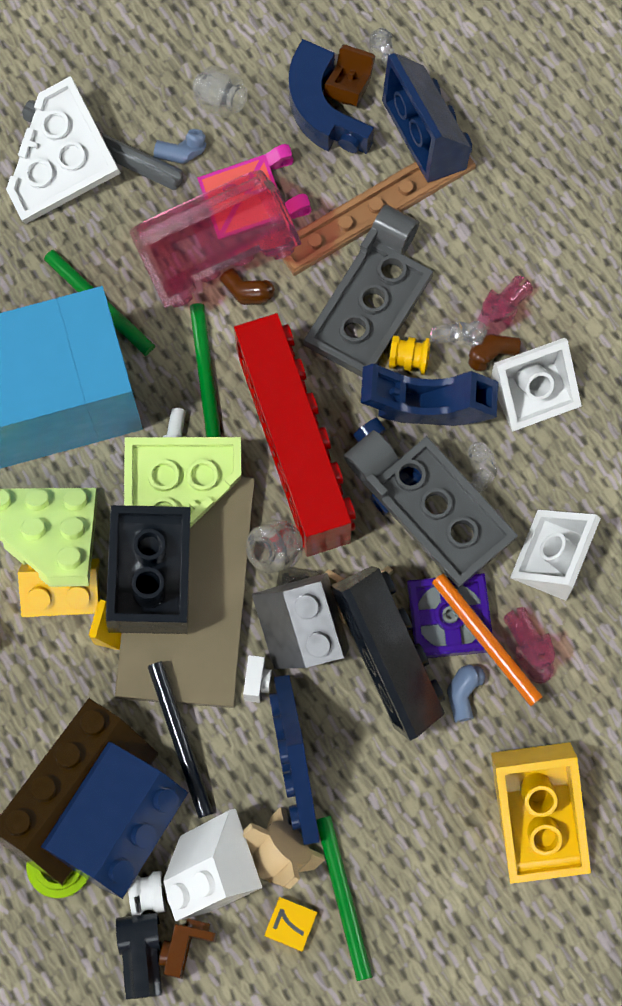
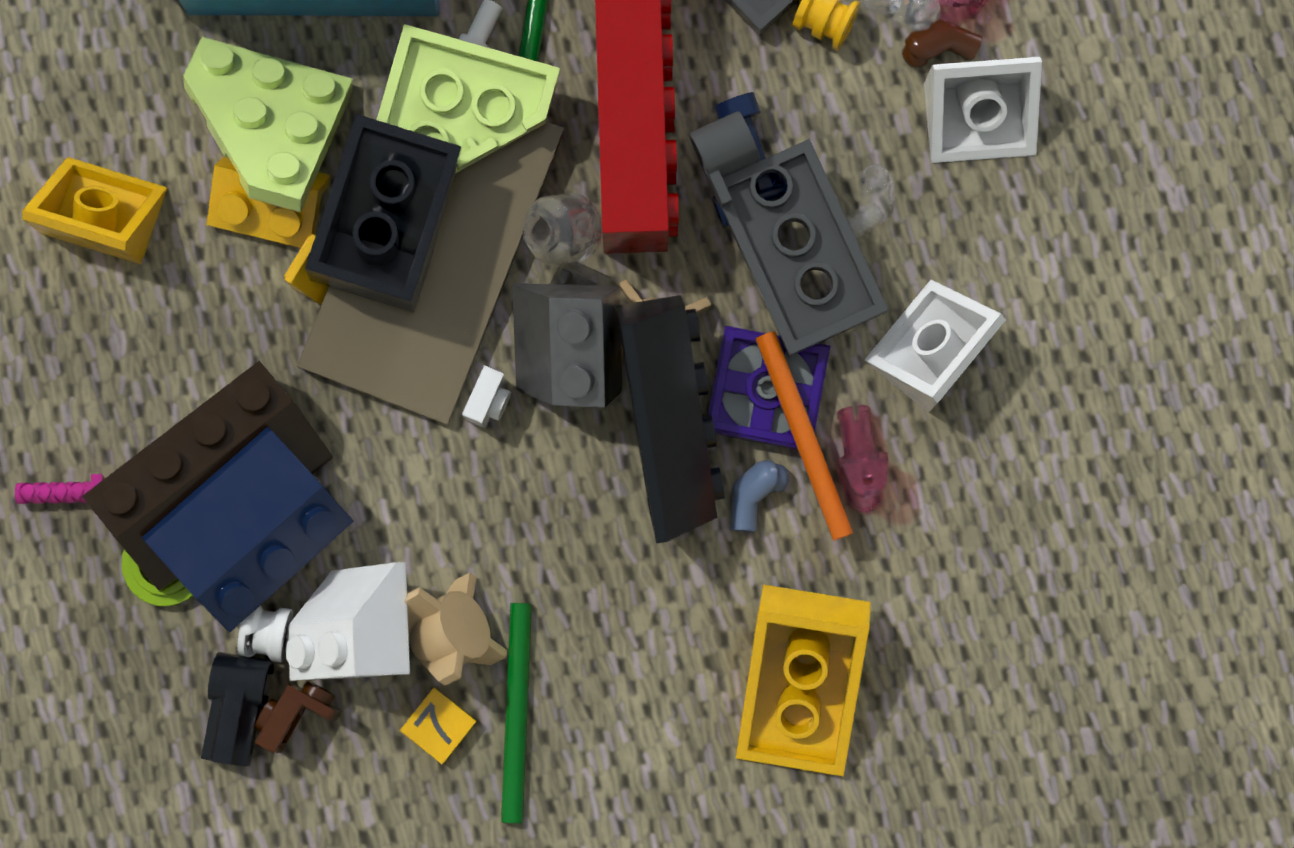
camera: 15 degrees right, 10 degrees up
black bar [147,661,214,818] -> none
dark blue plate [269,675,320,845] -> none
dark blue arch [361,364,498,426] -> none

